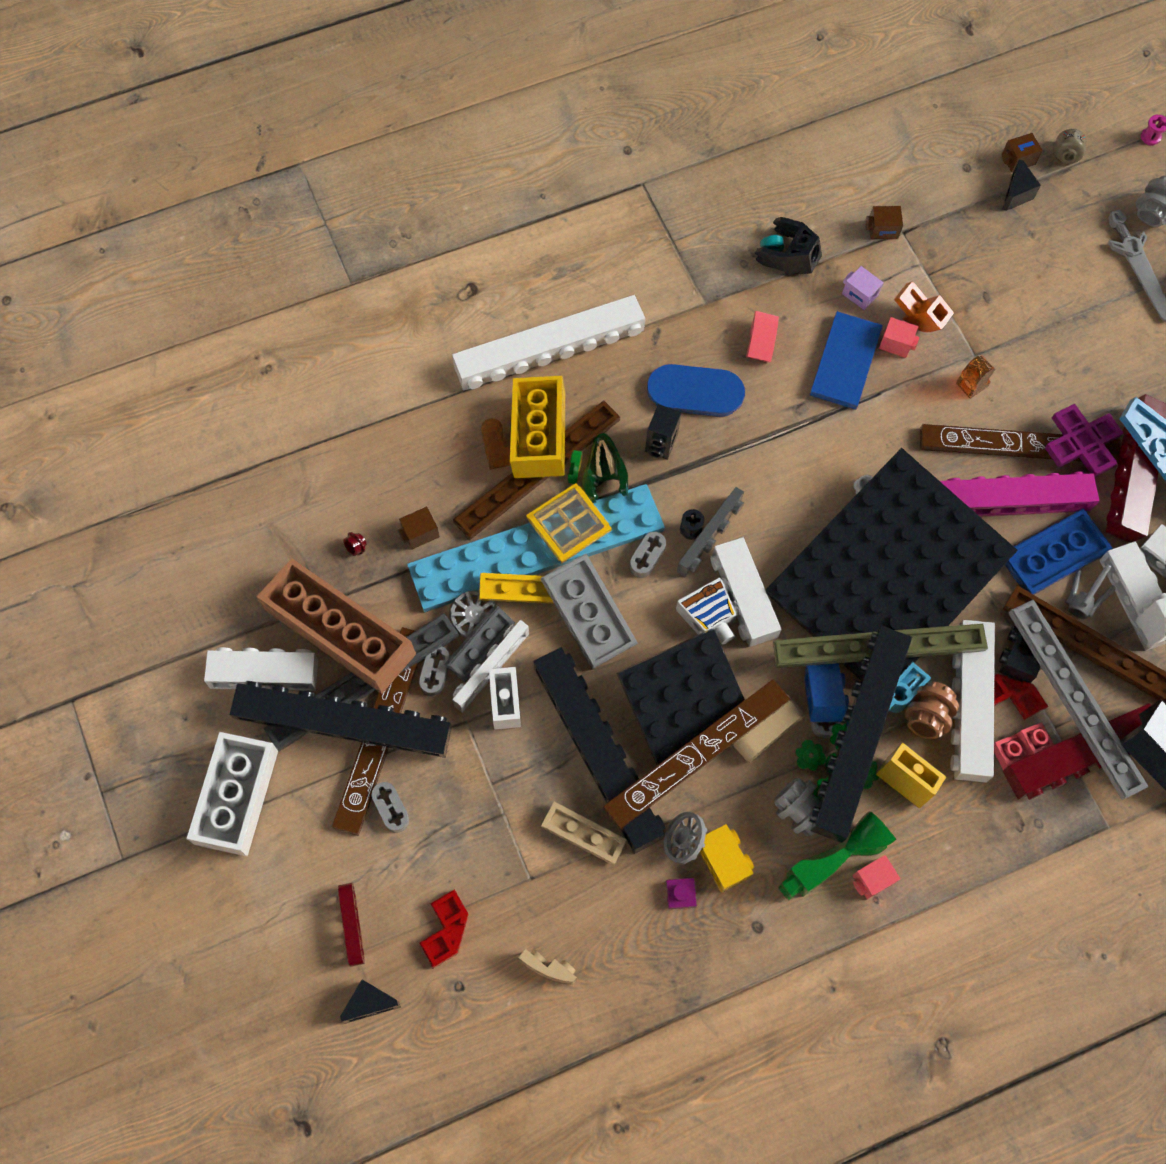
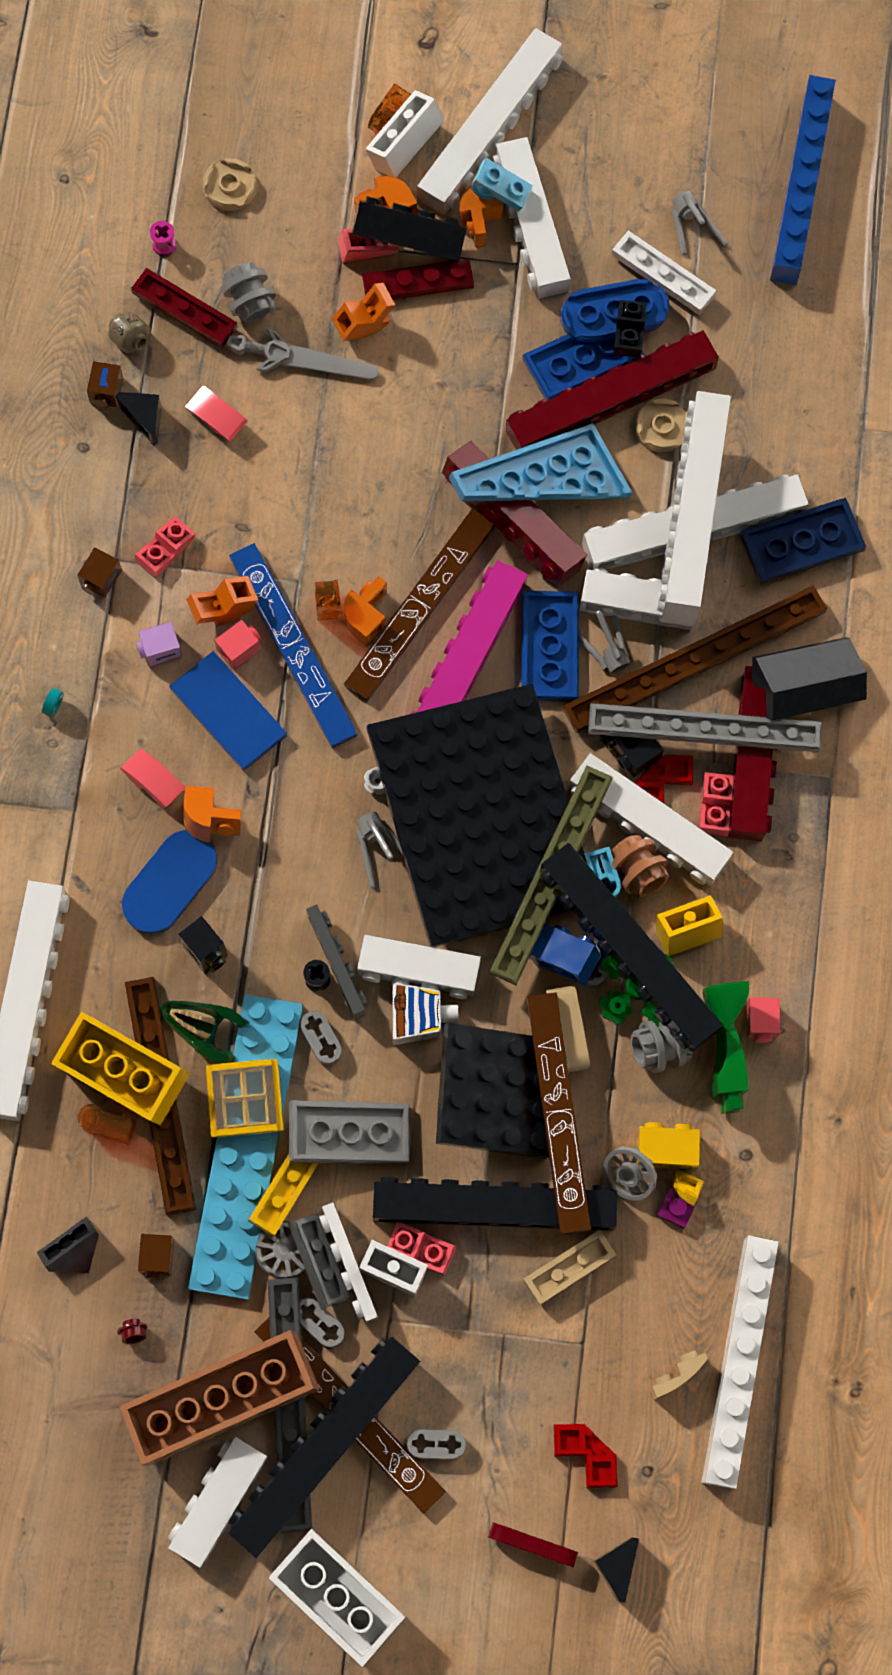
camera: 60 degrees left, 5 degrees up
green tile [568,450,582,484] -> none
black piece [755,217,822,276] -> none
magenta plate [1045,403,1123,477] -> none
none -> black slope [37,1217,99,1273]
none -> dark red plate [131,268,238,348]
none -> coral slope [134,516,196,578]
none -> orange brick [183,786,242,843]
none -> coral slope [185,386,248,442]
none -> blue tile [229,543,357,748]
none -> orange brick [344,576,387,647]
none -> light grey plant [356,812,403,888]
none -> coral slope [387,1222,457,1276]
none -> yellow tile [672,1169,704,1206]
none -> white brick [701,1235,778,1490]

